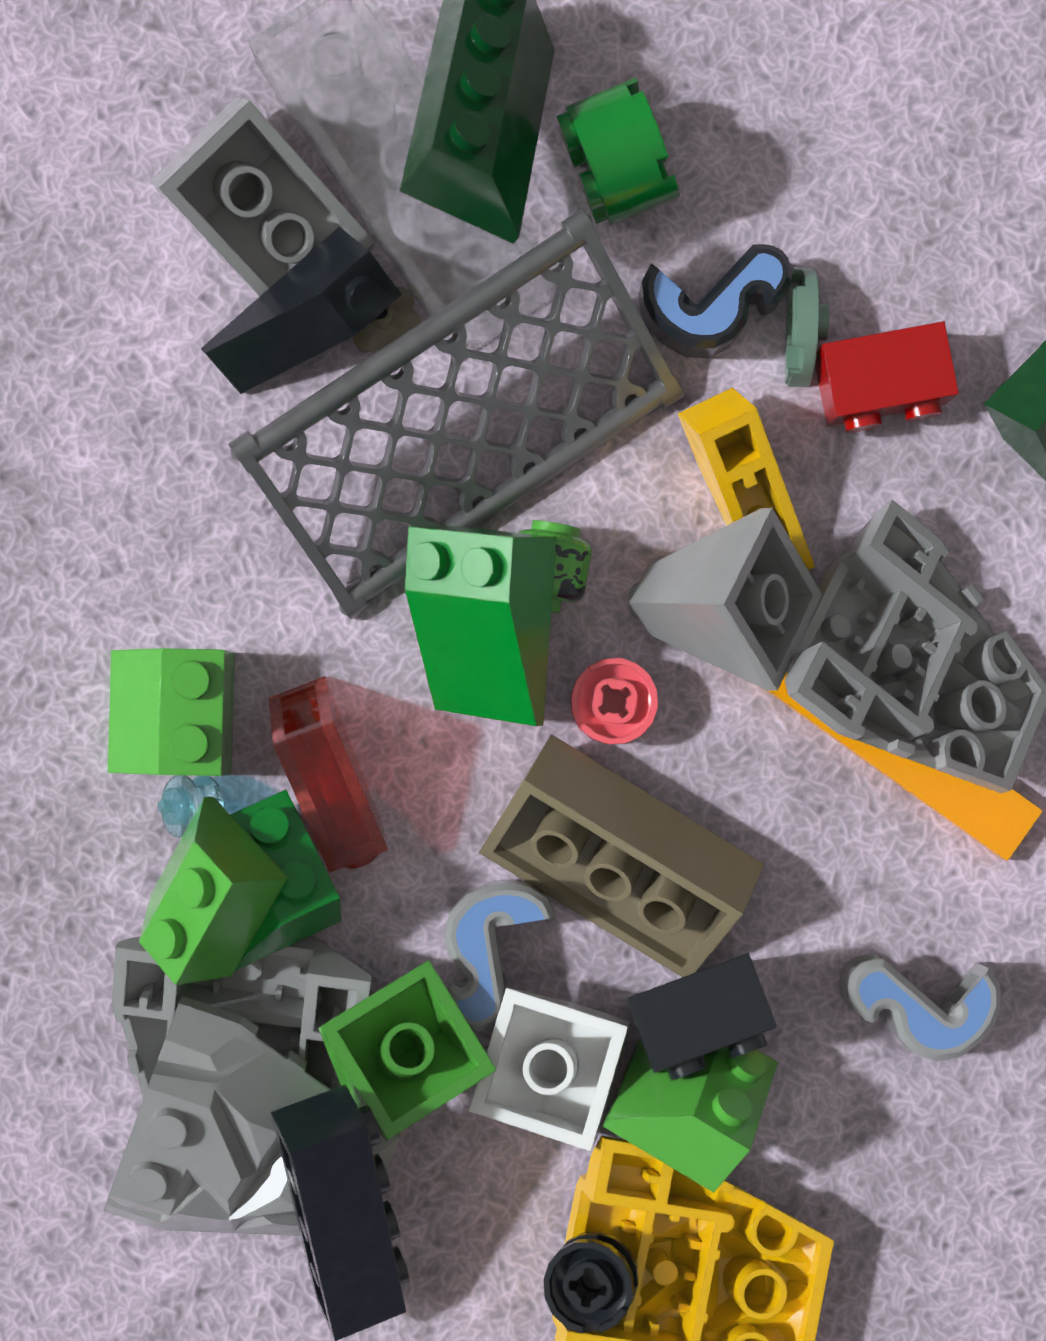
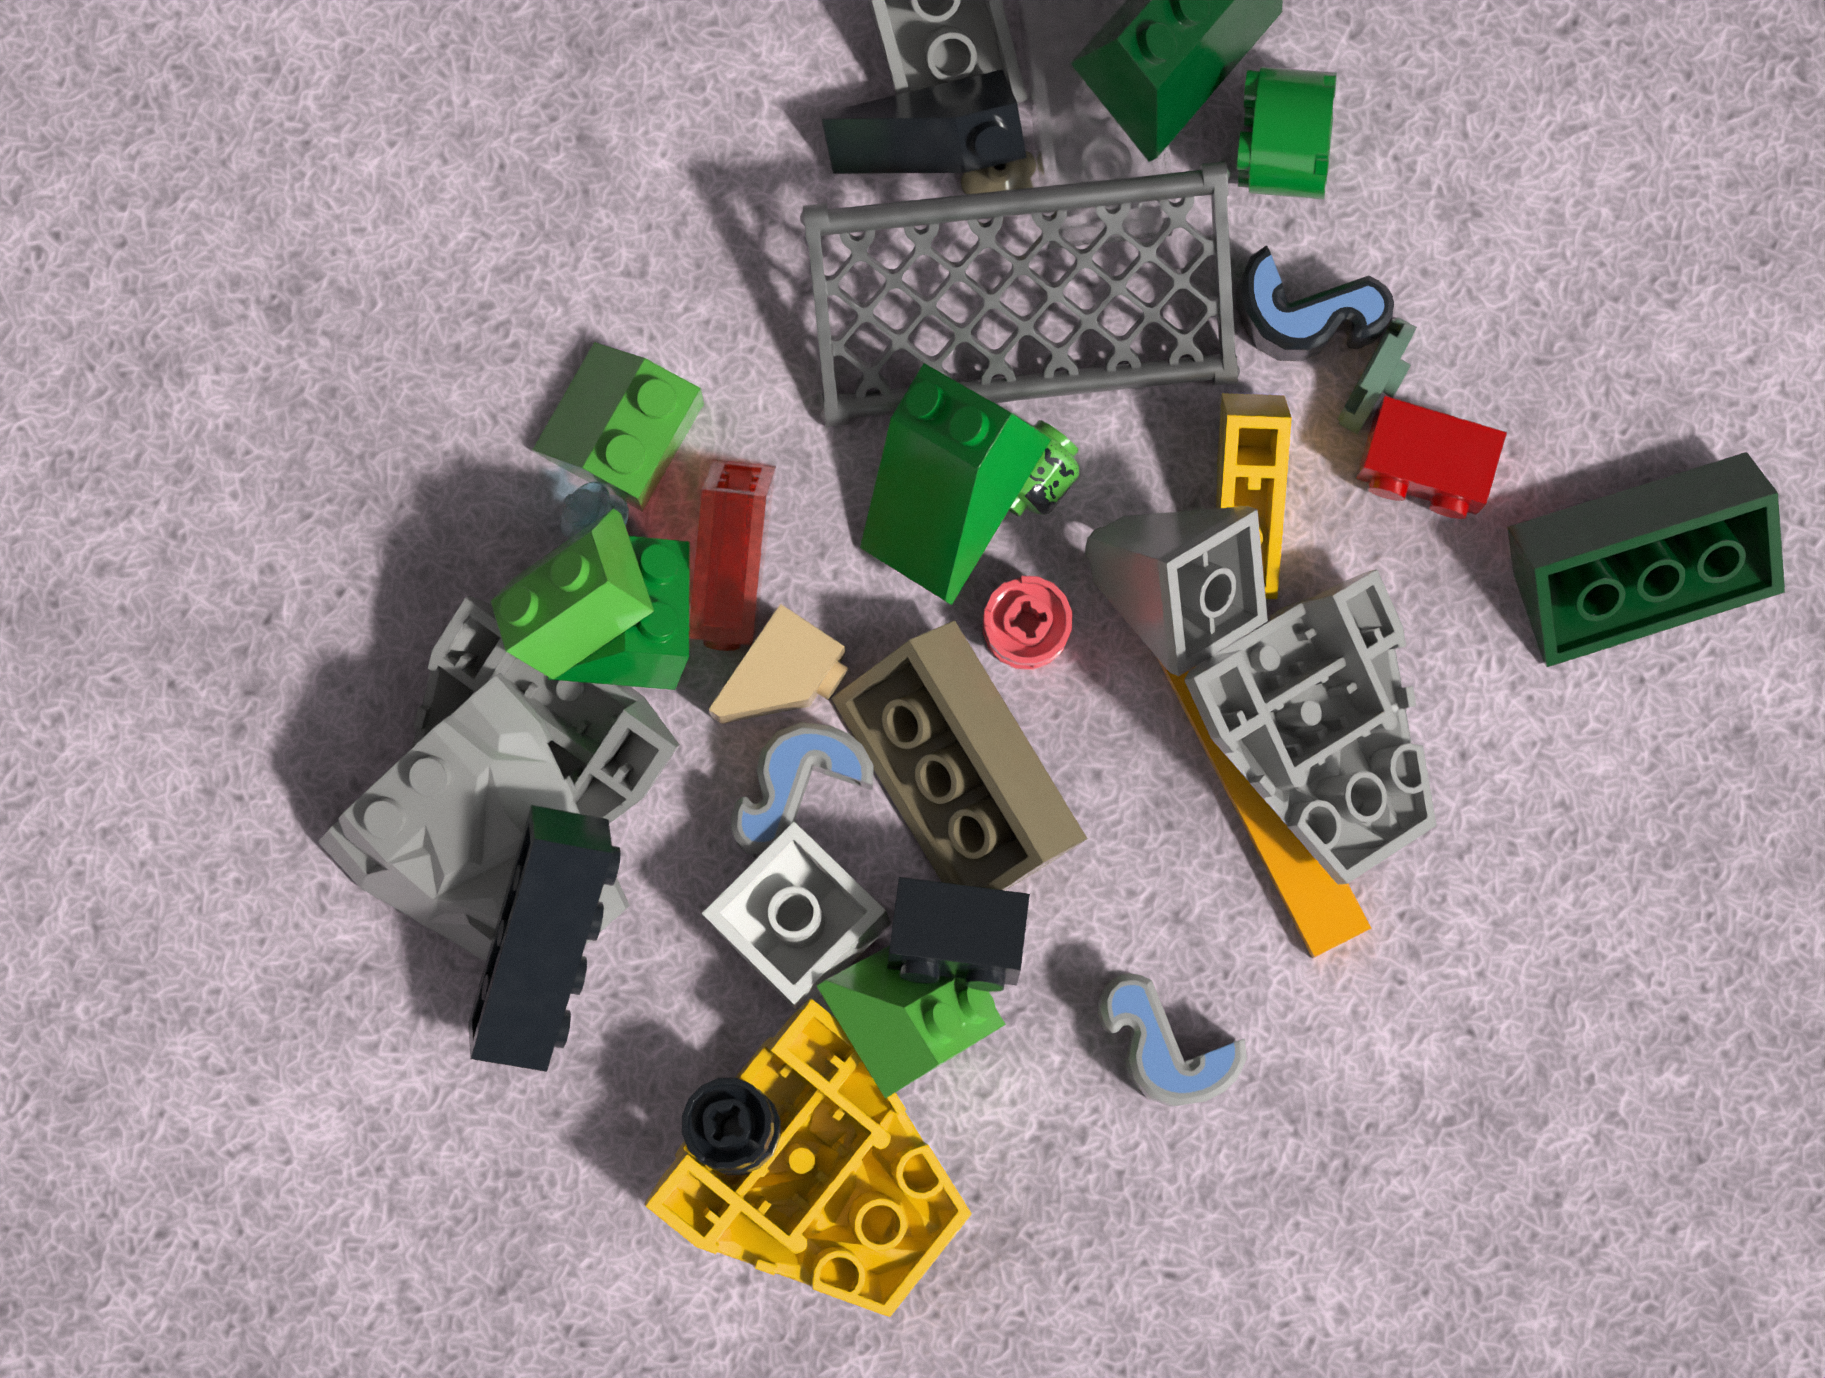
camera: 30 degrees right, 5 degrees down
bright green slope [318,960,496,1141] -> none
none -> tan slope [708,604,848,724]

